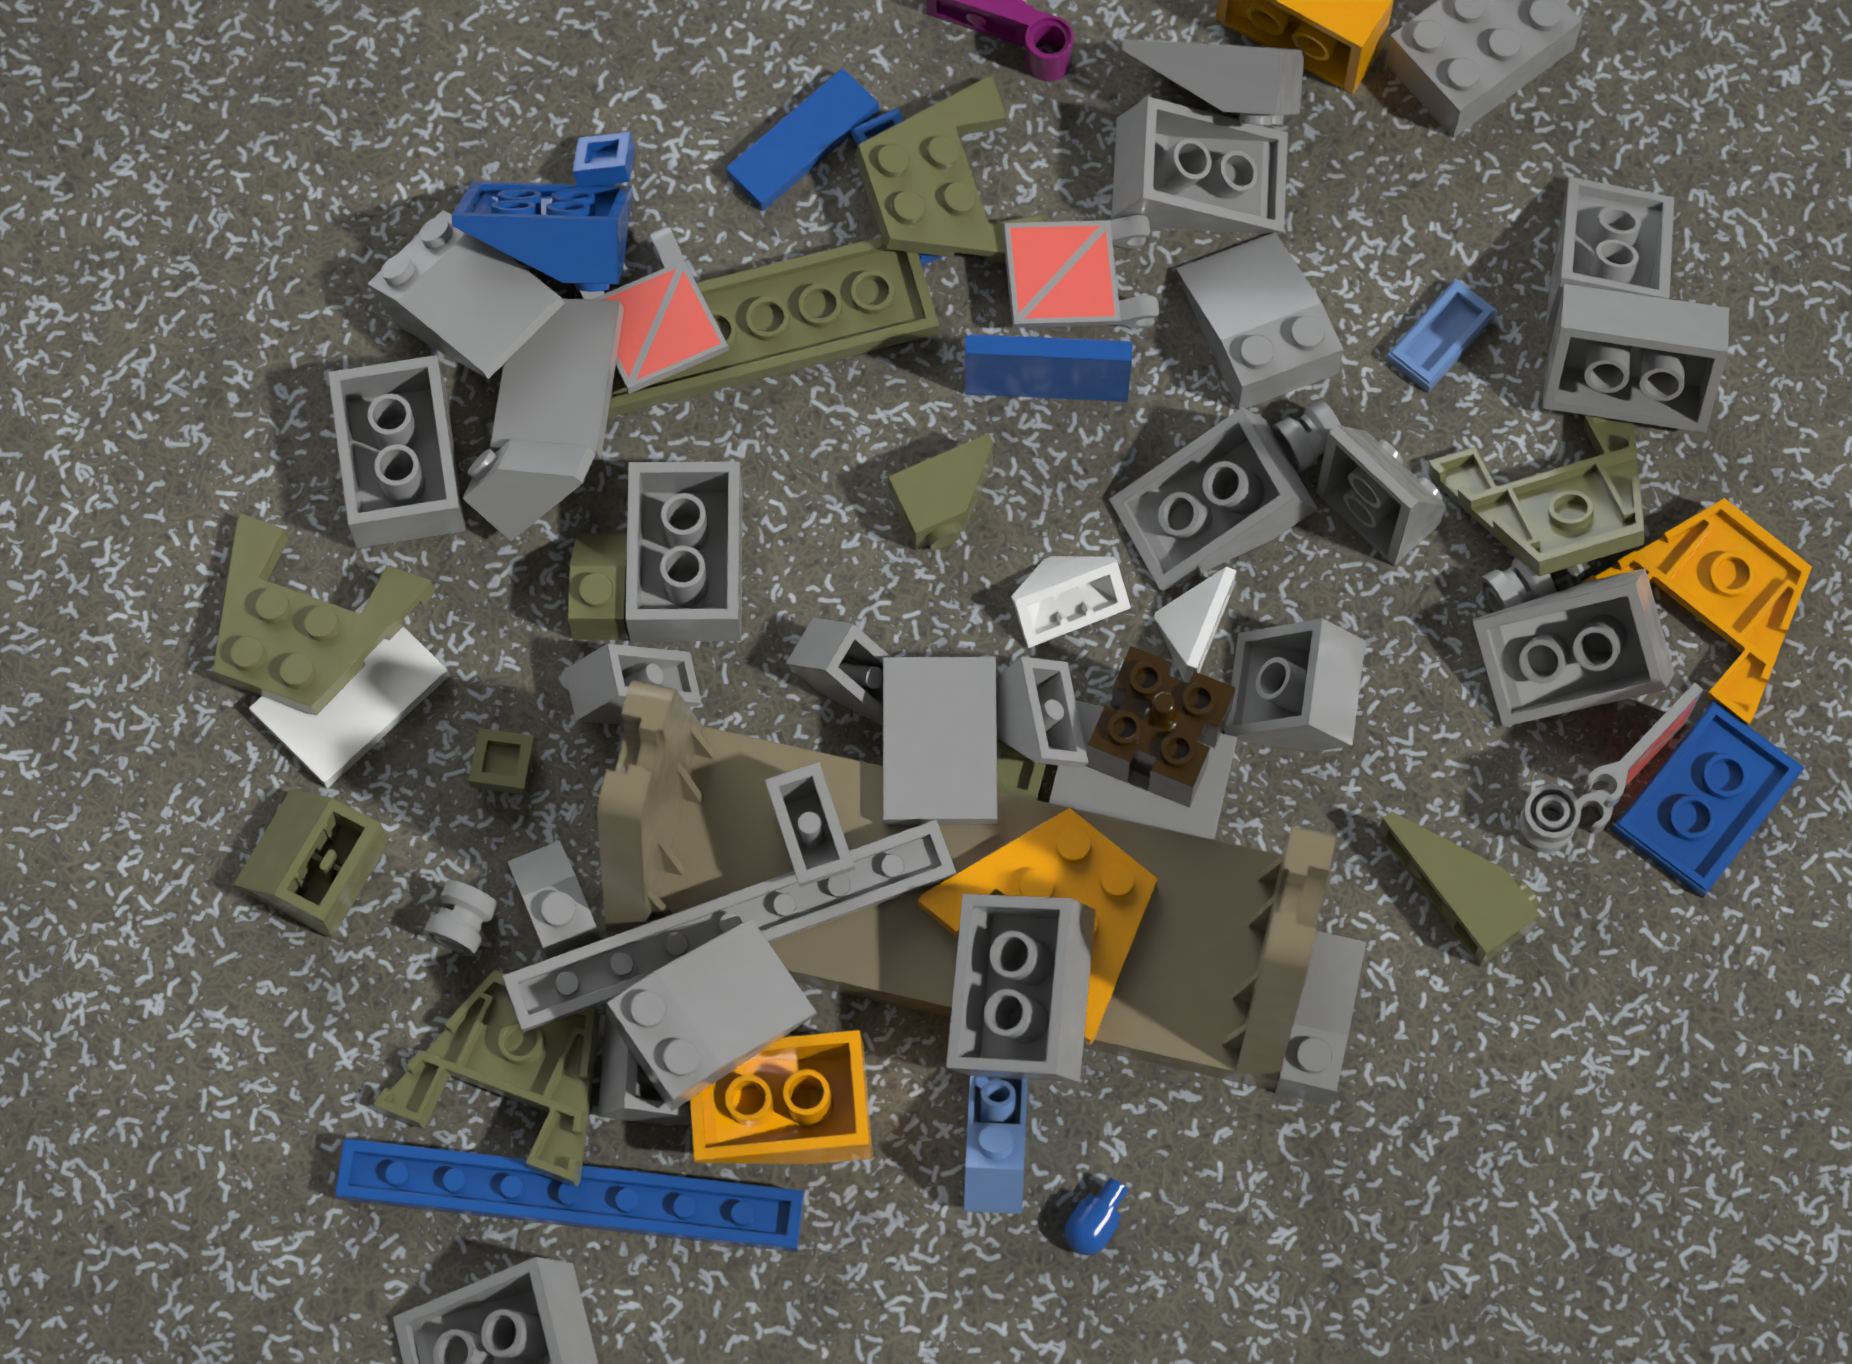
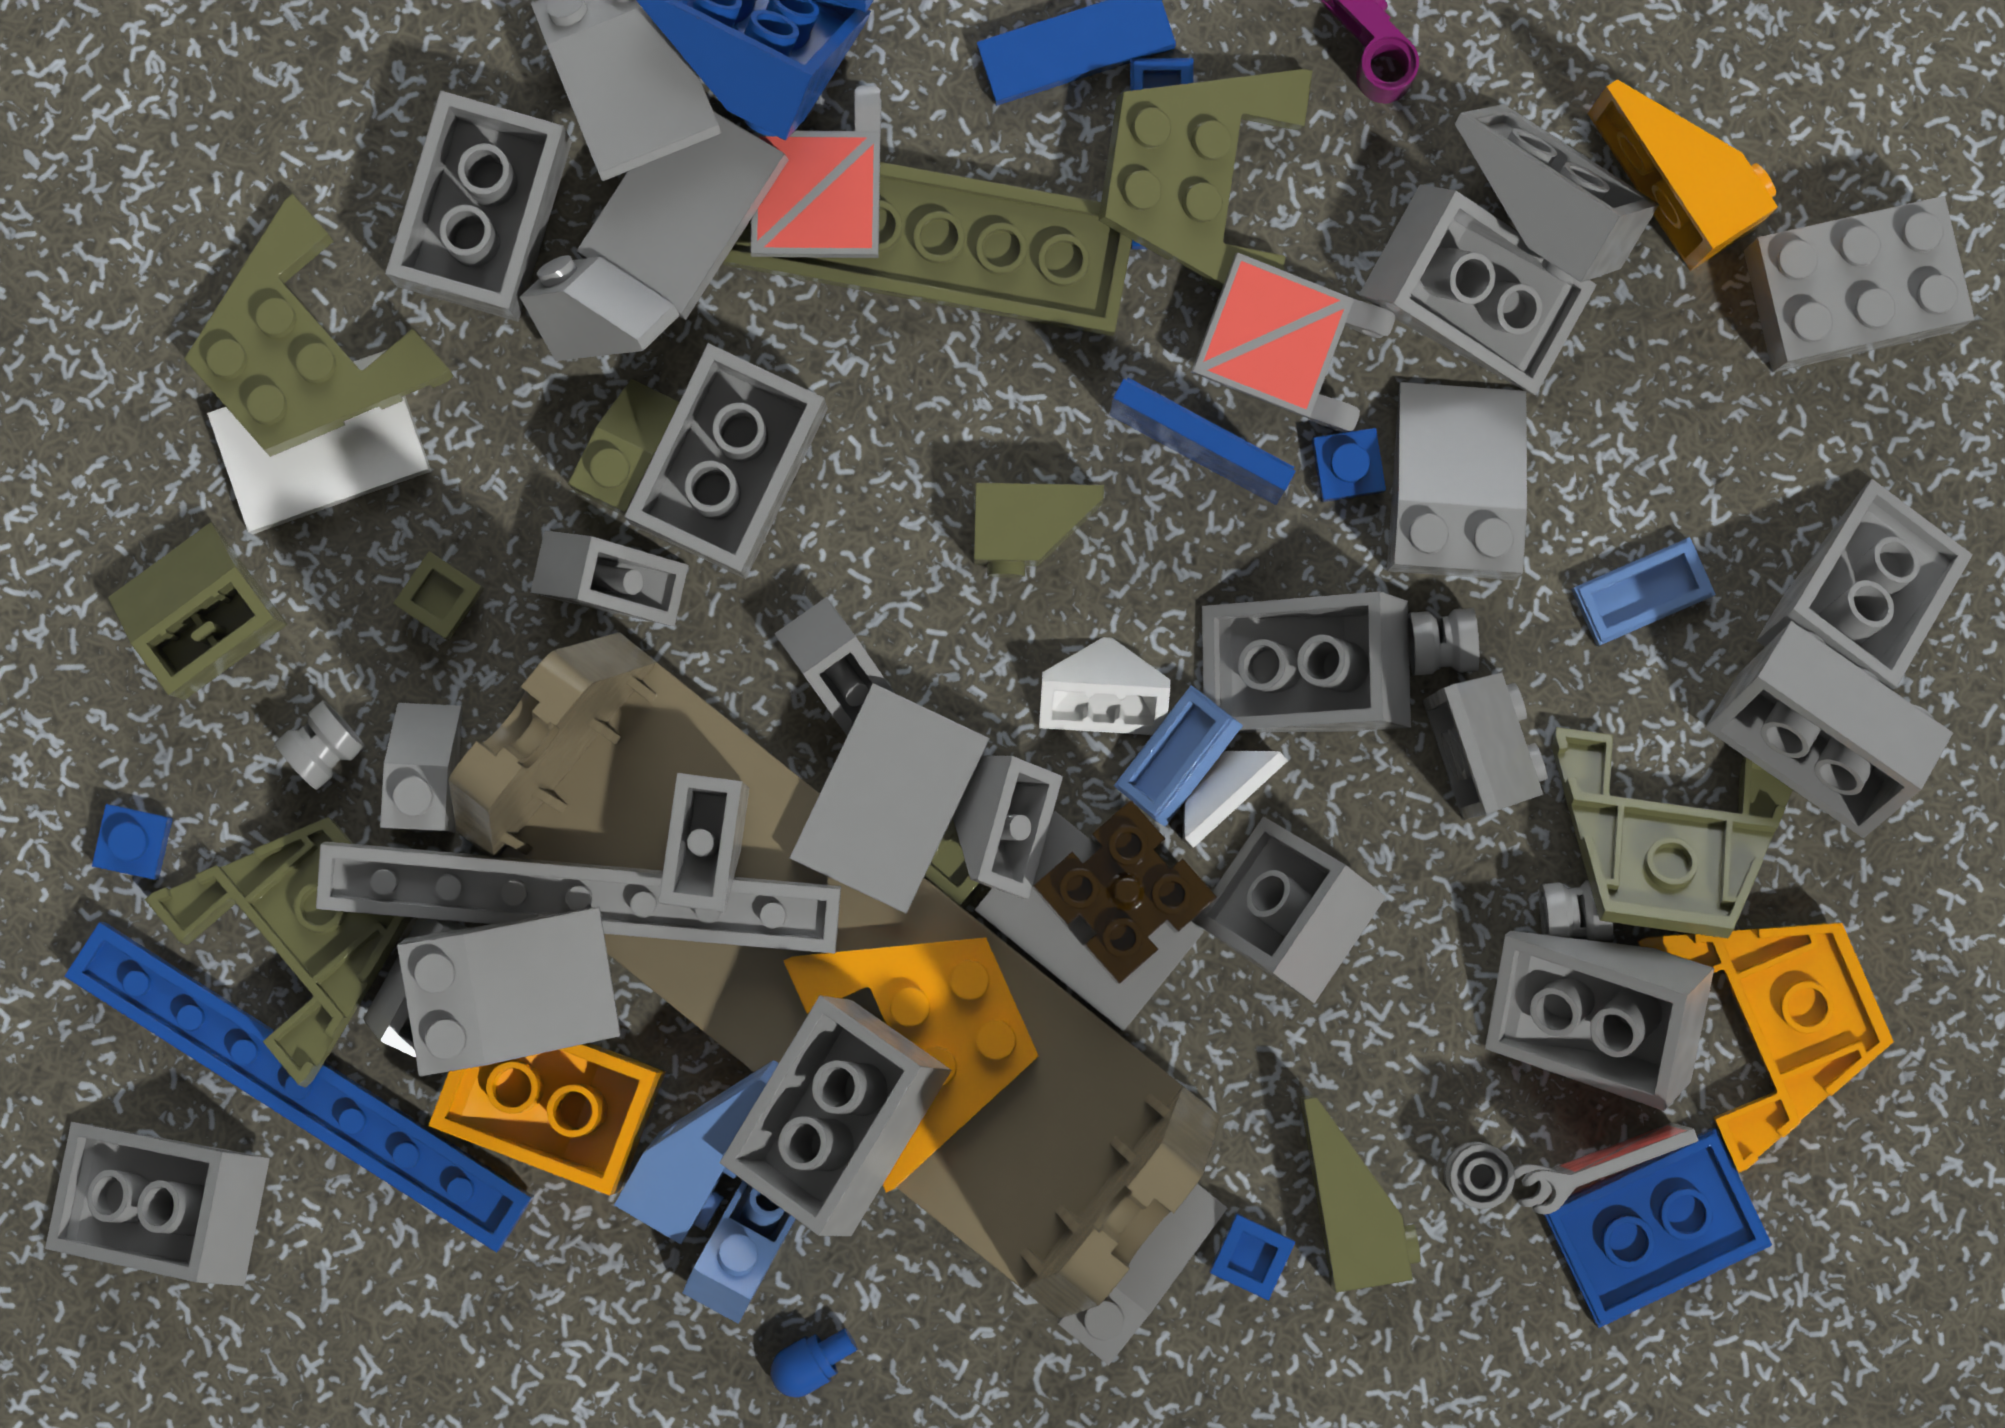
camera: 25 degrees right, 15 degrees up
none -> blue plate [92,804,173,880]
none -> medium blue slope [614,1060,779,1244]
none -> medium blue tile [1114,685,1243,827]
none -> blue plate [1209,1213,1295,1301]
none -> blue plate [1312,428,1386,502]

